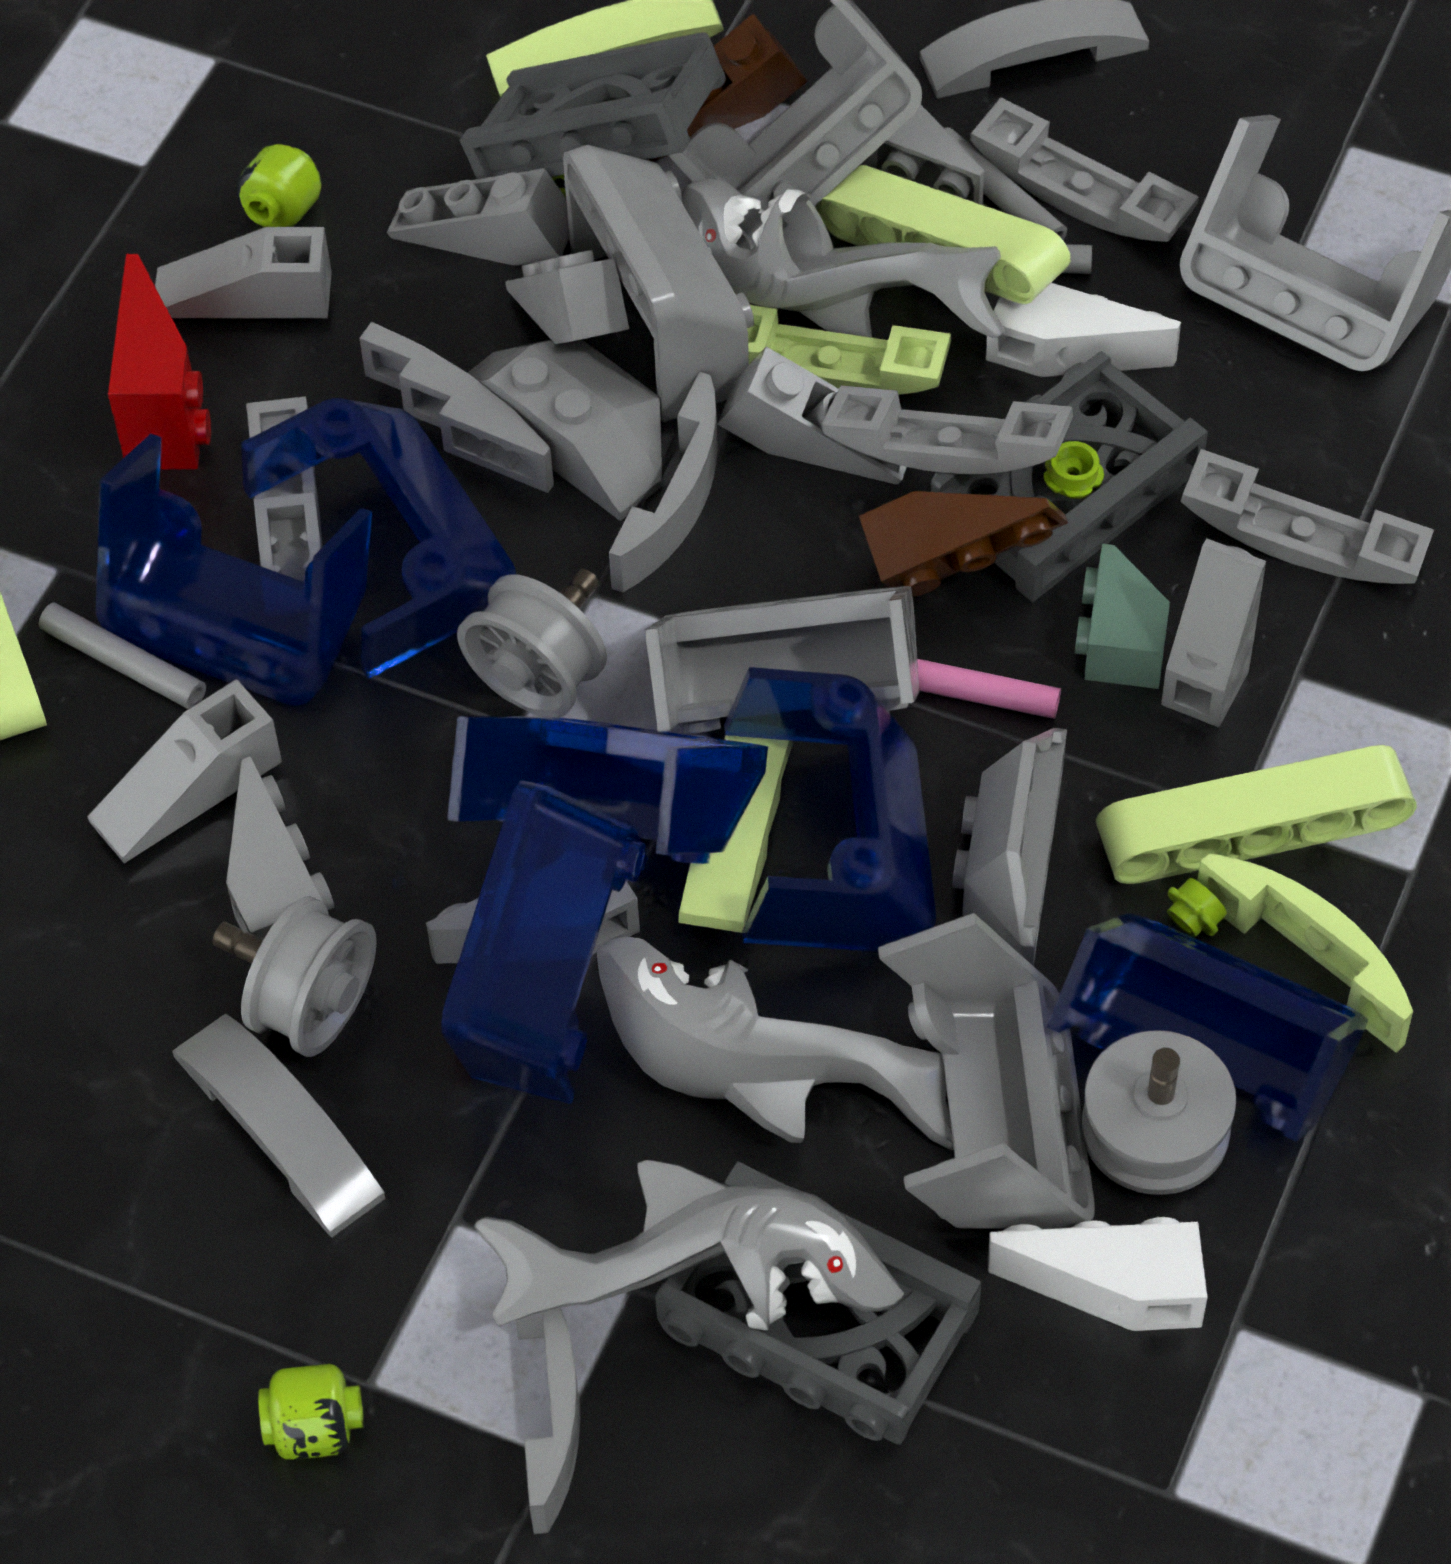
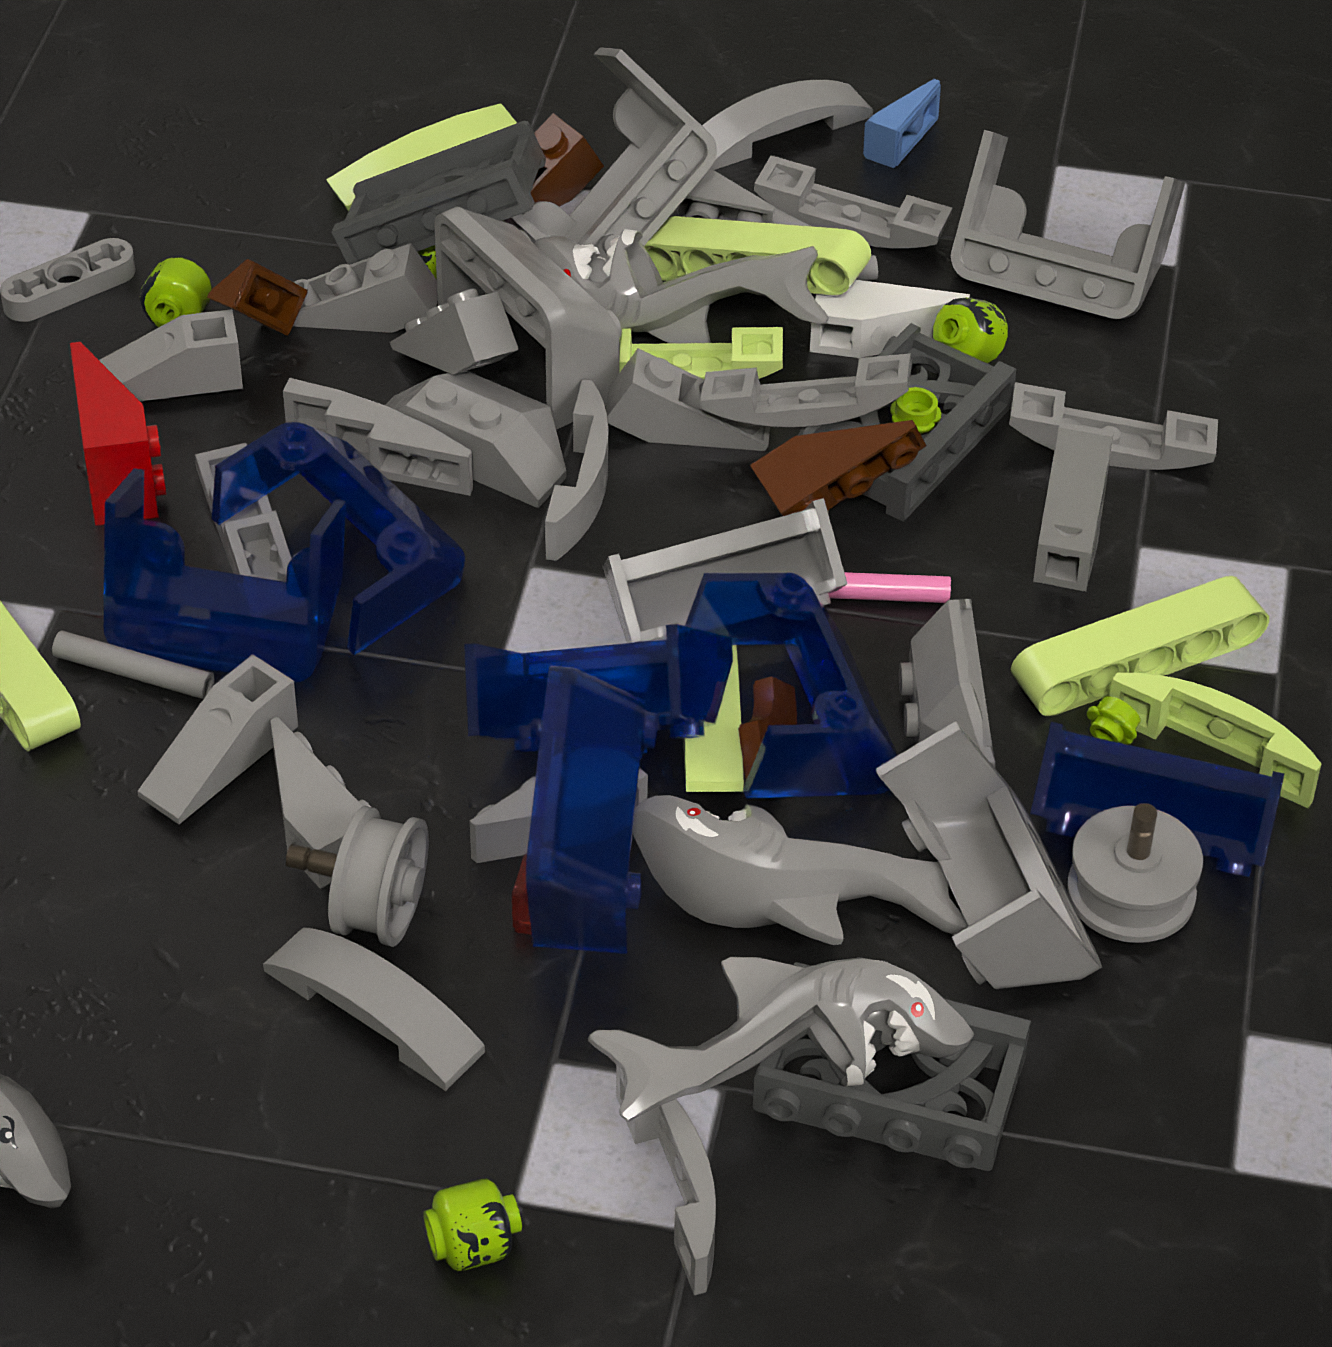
camera: 15 degrees left, 10 degrees down
light grey wheel [457,569,607,718] -> none
white slope [987,1217,1207,1331] -> none
sand green slope [1075,544,1170,689] -> none
none -> light grey beam [0,238,136,322]
none -> reddish brown slope [207,259,308,336]
none -> reddish brown tile [738,676,797,781]
none -> medium blue slope [863,79,941,168]
none -> lime head [933,297,1008,363]

